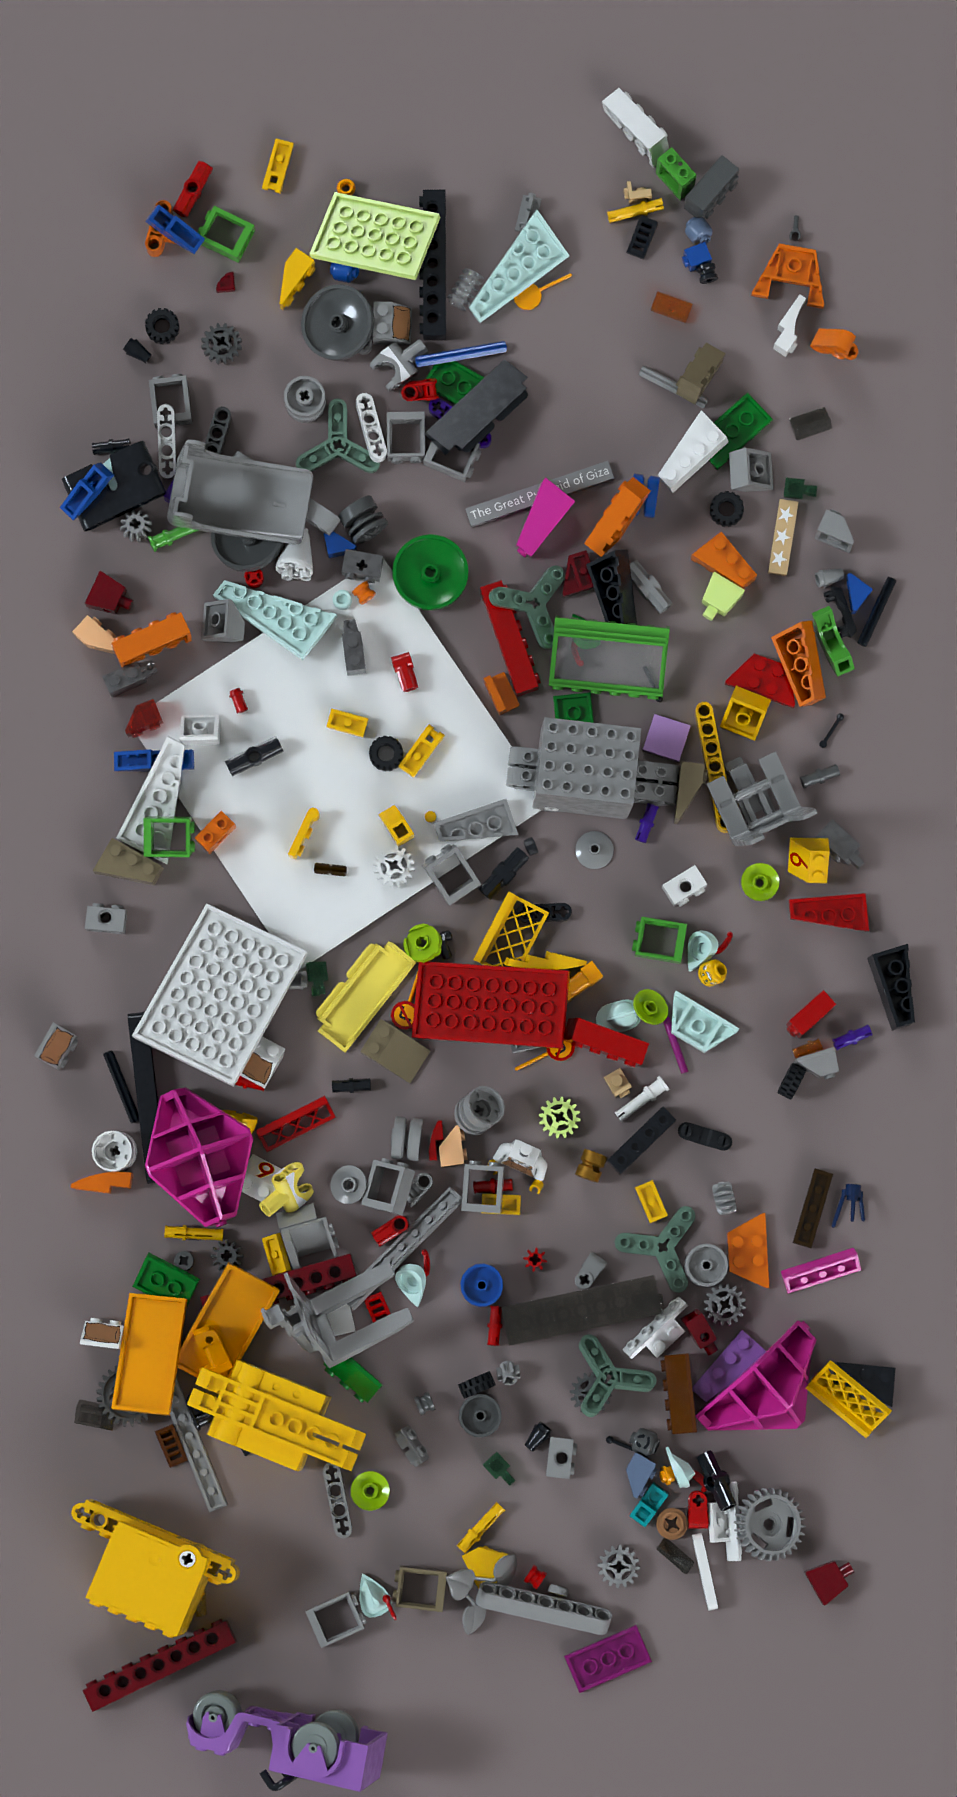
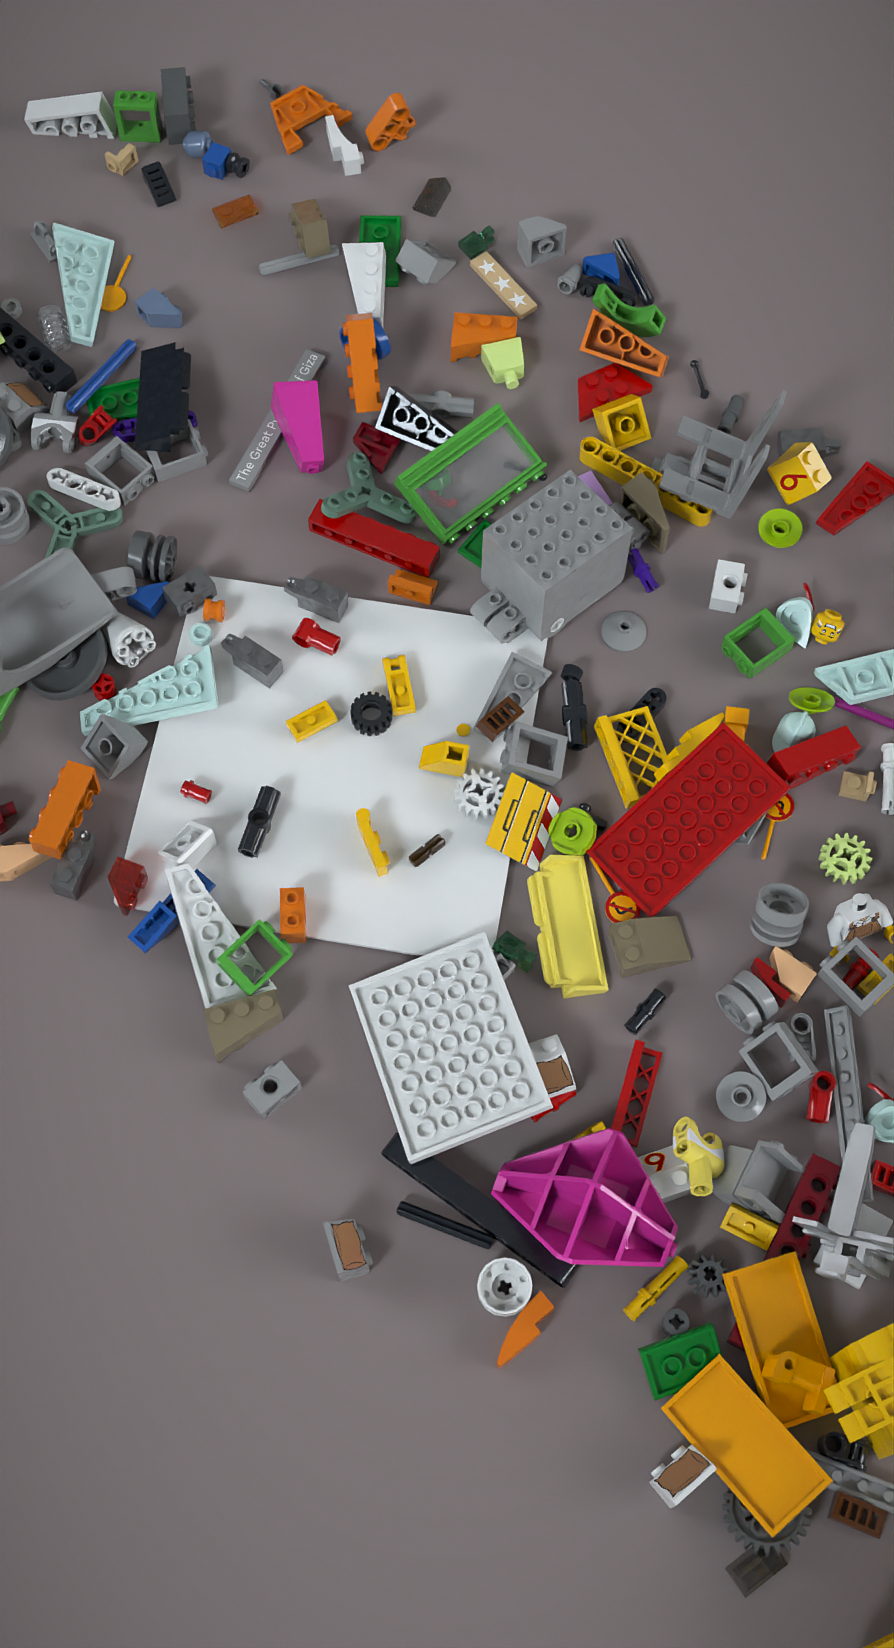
camera: 50 degrees left, 15 degrees down
green dish [392,534,468,610] -> none
yellow pin [607,198,664,223] -> none
black tyre [710,491,744,527] -> none
none -> light grey tile [0,298,22,319]
none -> sand blue slope [134,288,183,328]
none -> flat silver hinge [284,575,349,623]
none -> reddish brown slope [476,696,524,743]
none -> yellow sticker [485,772,562,871]

